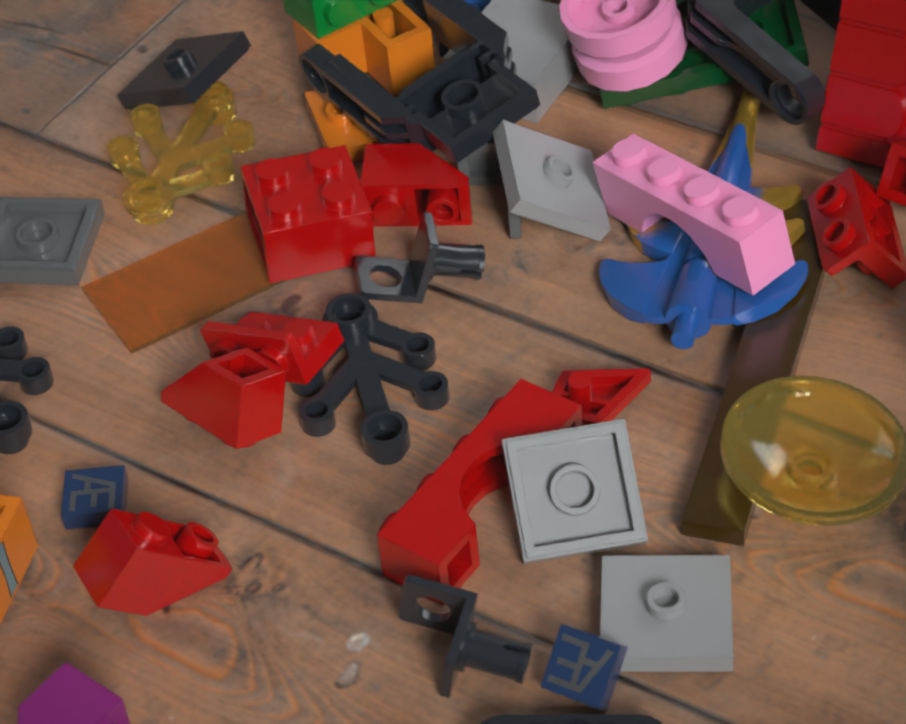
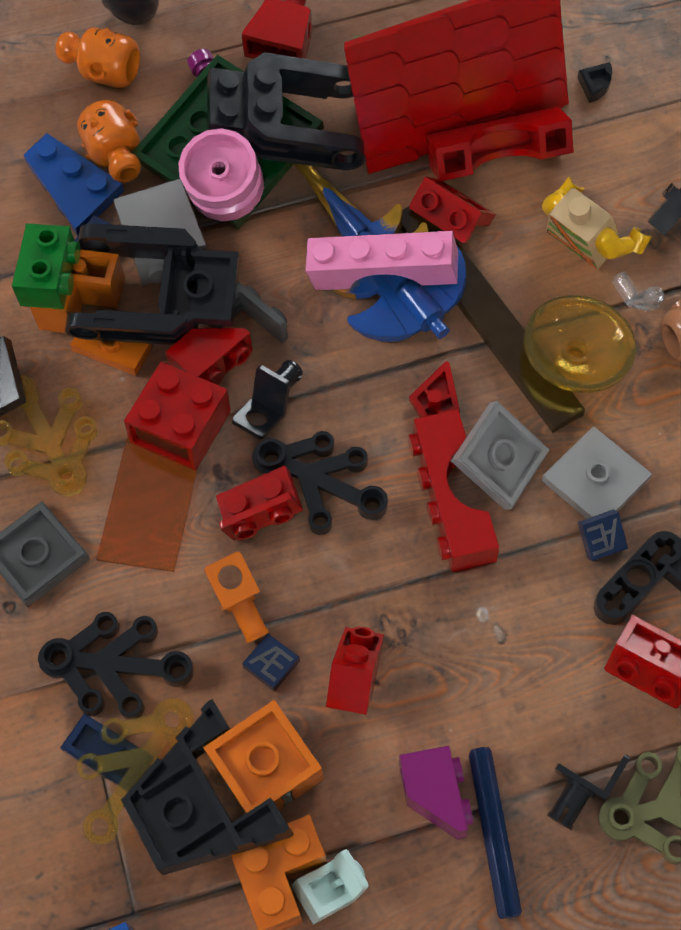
camera: 50 degrees left, 20 degrees up
red slope [161,347,287,450] -> none
black bracket [399,575,533,698] -> none
light grey plate [493,120,611,241] -> none
none -> orange bracket [204,551,269,643]

